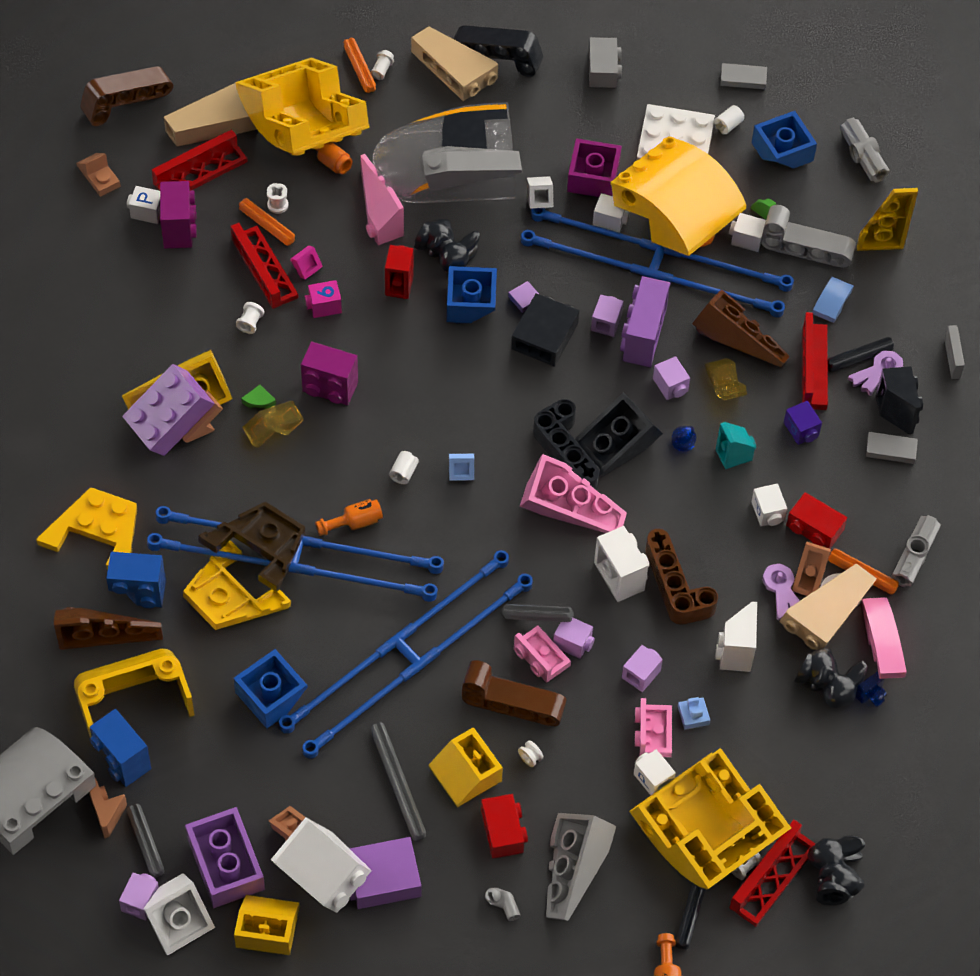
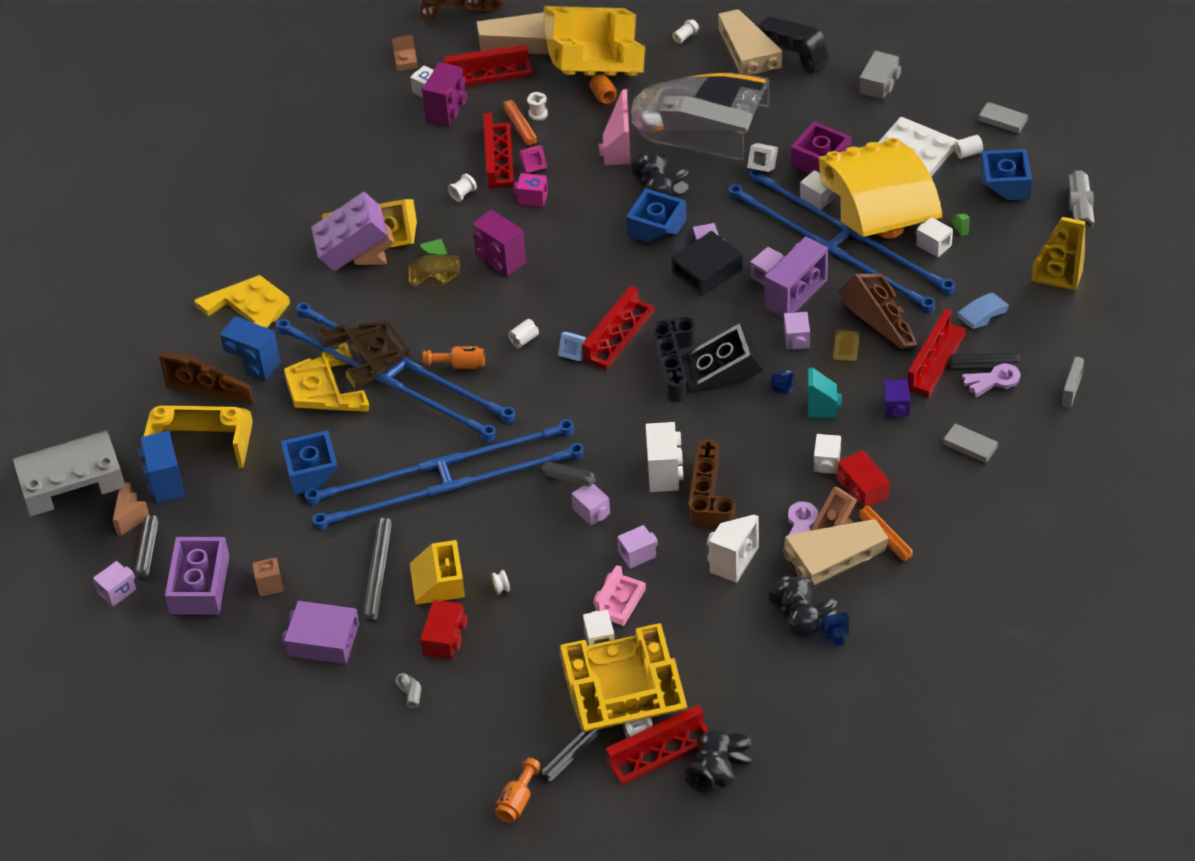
camera: 30 degrees right, 10 degrees down
white slope [143,873,215,955] -> none
yellow slope [234,895,300,955] -> none
white slope [271,817,372,913] -> none
orange axle [343,38,376,93] -> none
red brick [385,245,414,299] -> none
reddish brown beam [462,660,567,726] -> none
bright pink bracket [514,626,571,683] -> none
bright pink wedge [520,454,627,533] -> none
light grey wedge [546,813,616,921] -> none
light blue tile [678,697,710,730] -> none
light grey beam [761,205,856,268] -> none
bright pink slope [861,597,906,679] -> none
black slope [875,366,923,434] -> none
light grey piece [891,515,941,587] -> none
none -> red fence [582,286,655,370]

